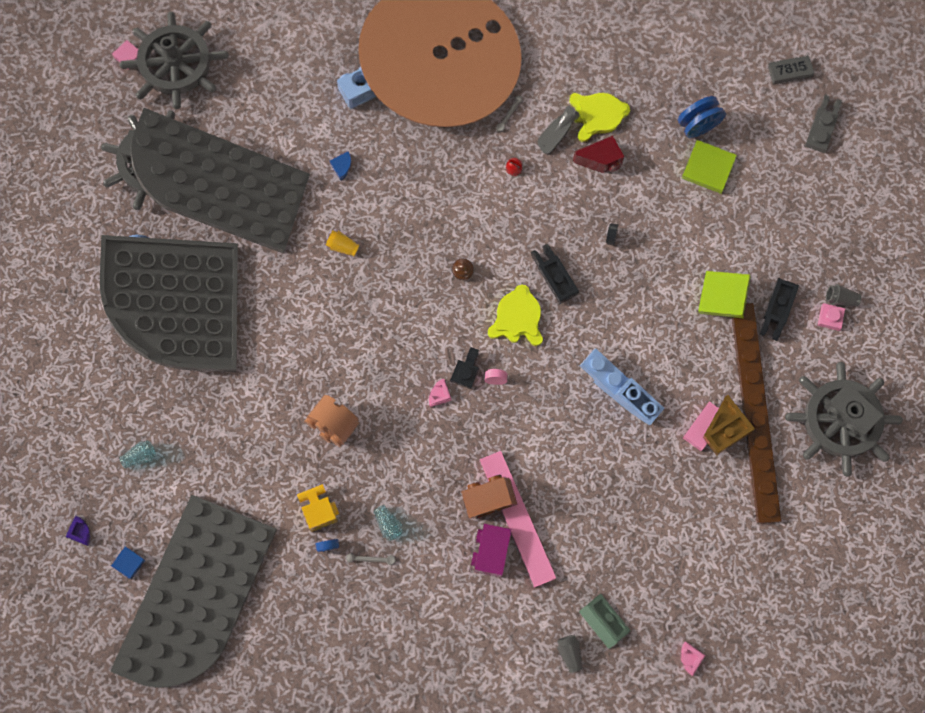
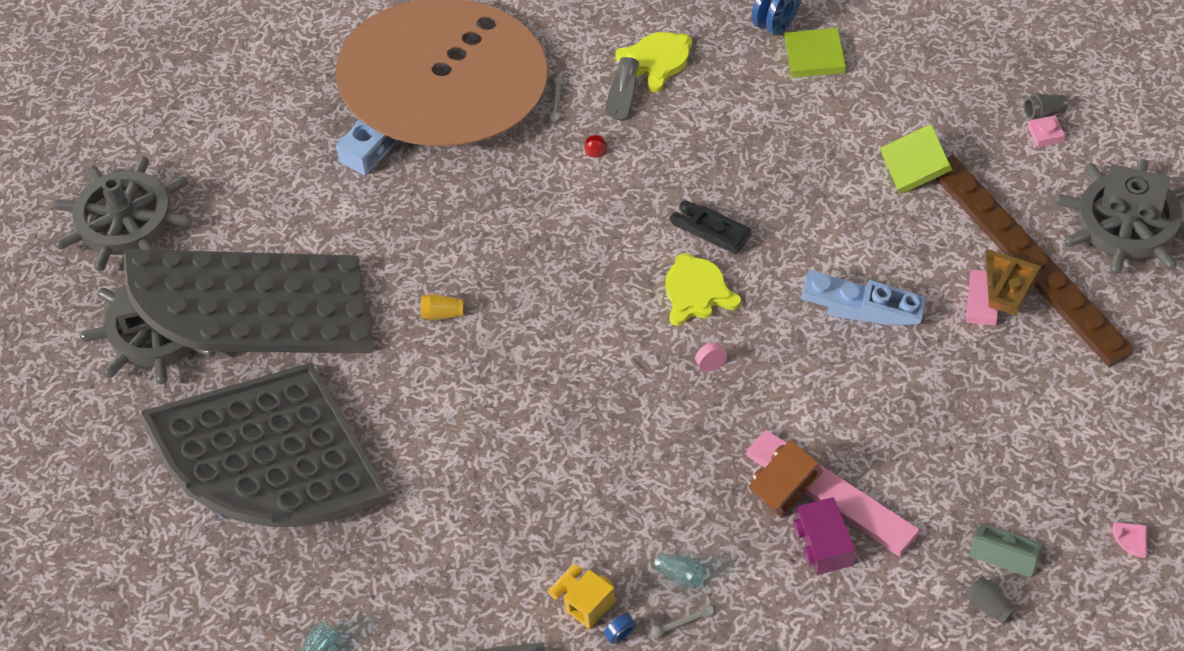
camera: 20 degrees left, 20 degrees down
bright pink tile [112,40,138,70] -> none
nougat brick [304,395,360,447] -> none
blue tile [330,151,351,181] -> none
bright pink tile [429,379,451,408] -> none
black plate [450,347,479,389] -> none
reddish brown plate [452,258,474,280] -> none
dark red slope [573,136,624,173] -> none
black tile [606,223,619,246] -> none
black hinge [759,278,799,341] -> none

